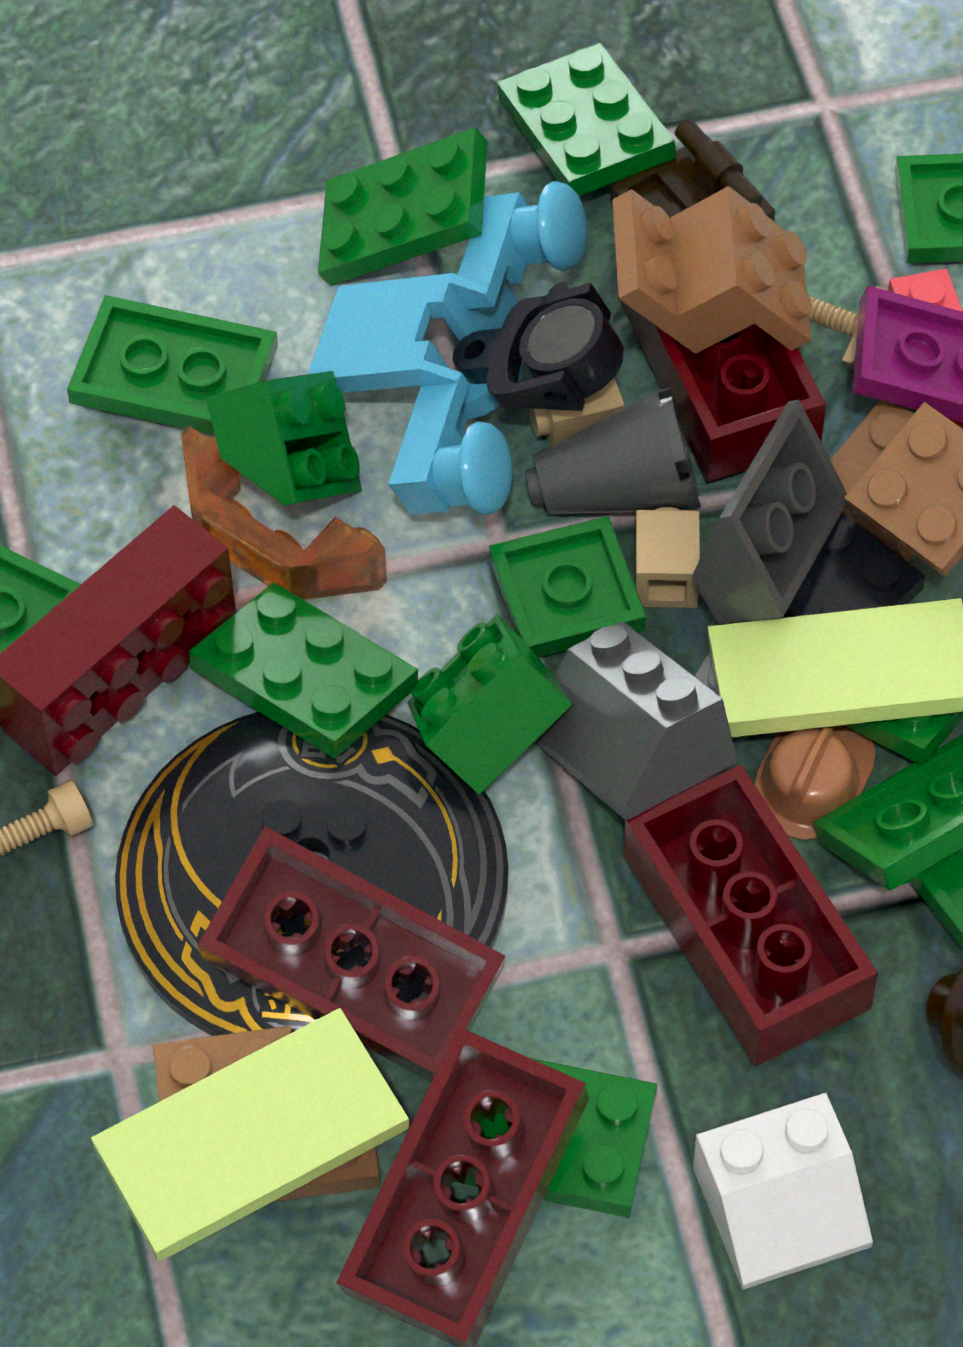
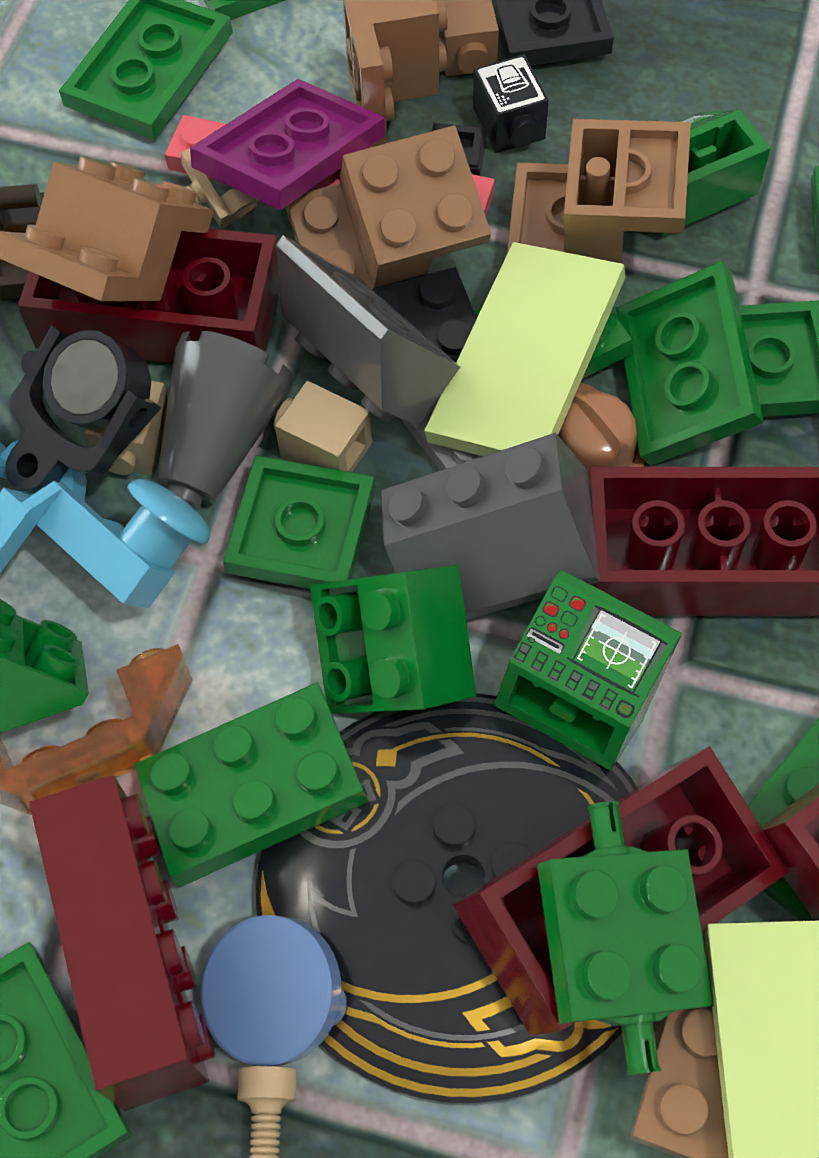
camera: 60 degrees left, 5 degrees up
none -> medium blue tile [200,915,347,1066]
none -> green slope [494,570,682,771]
none -> green plate [537,801,714,1075]

